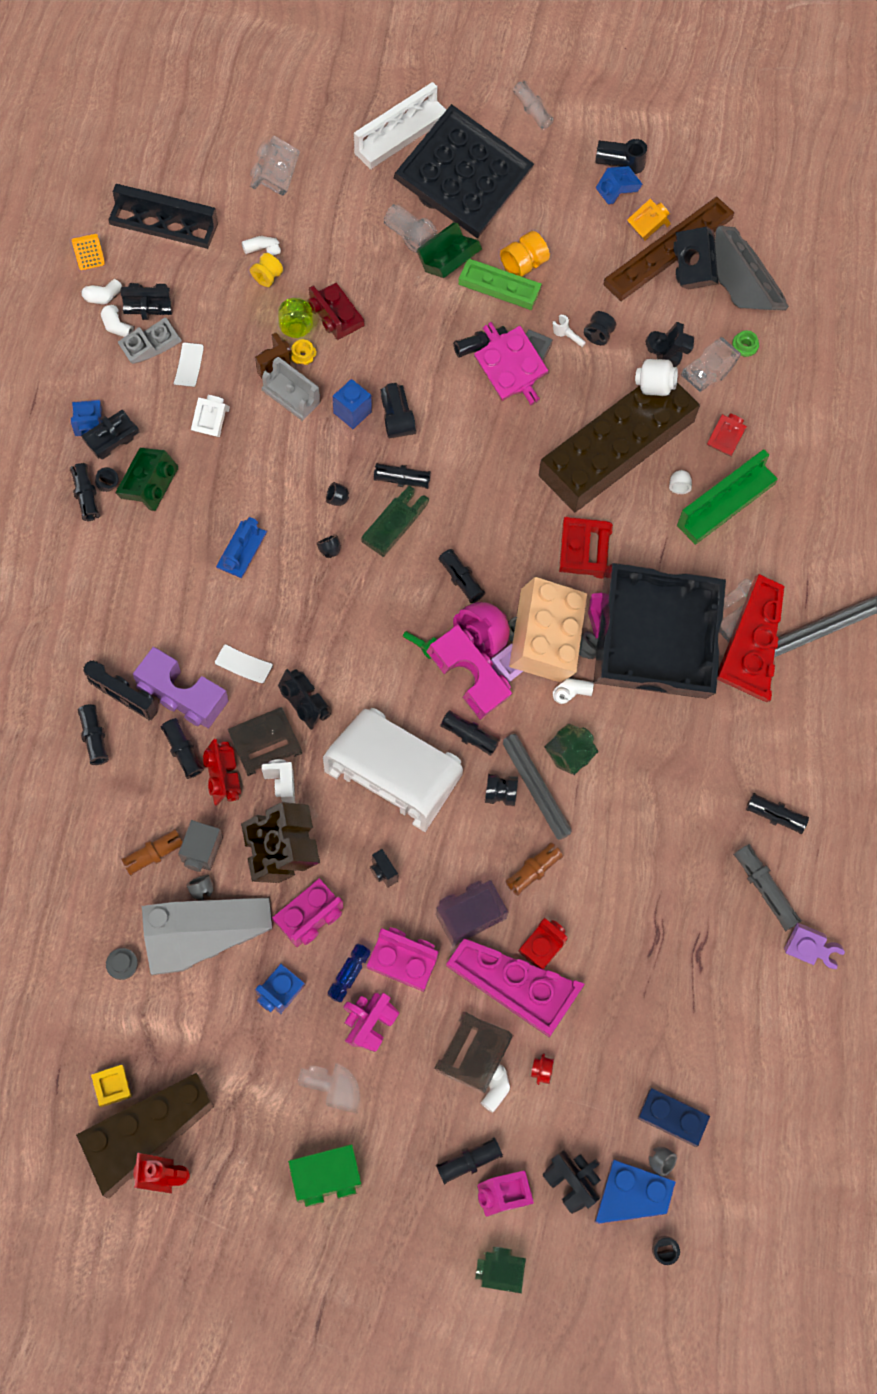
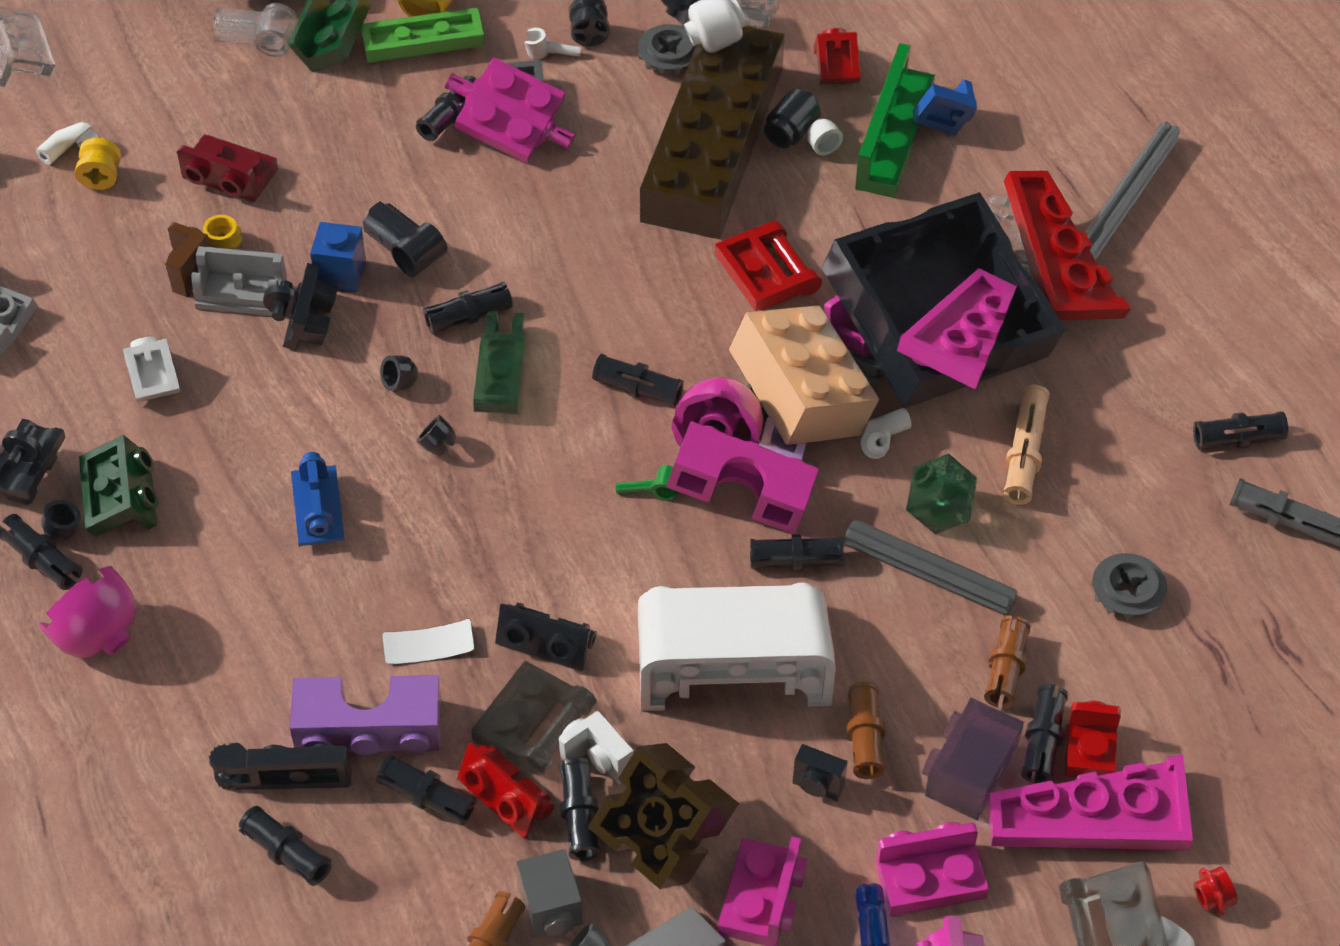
camera: 30 degrees left, 15 degrees down
white sticker [174,343,204,387] -> none
clear neon green head [278,298,313,338] -> none
black wheel [485,773,518,807] -> none
none -> dark pink cylinder [39,566,137,658]
none -> black hips [263,263,338,351]
none -> black pin [559,757,601,861]
none -> dark grey gear [638,24,697,75]
none -> black brick [764,89,821,148]
none -> dark orange pin [847,682,885,779]
none -> dark pink wing [897,269,1017,390]
none -> blue bracket [912,79,977,135]
none -> light nougat pin [1003,385,1050,505]
none -> black pin [1021,684,1069,784]
none -> dark grey gear [1091,553,1167,621]

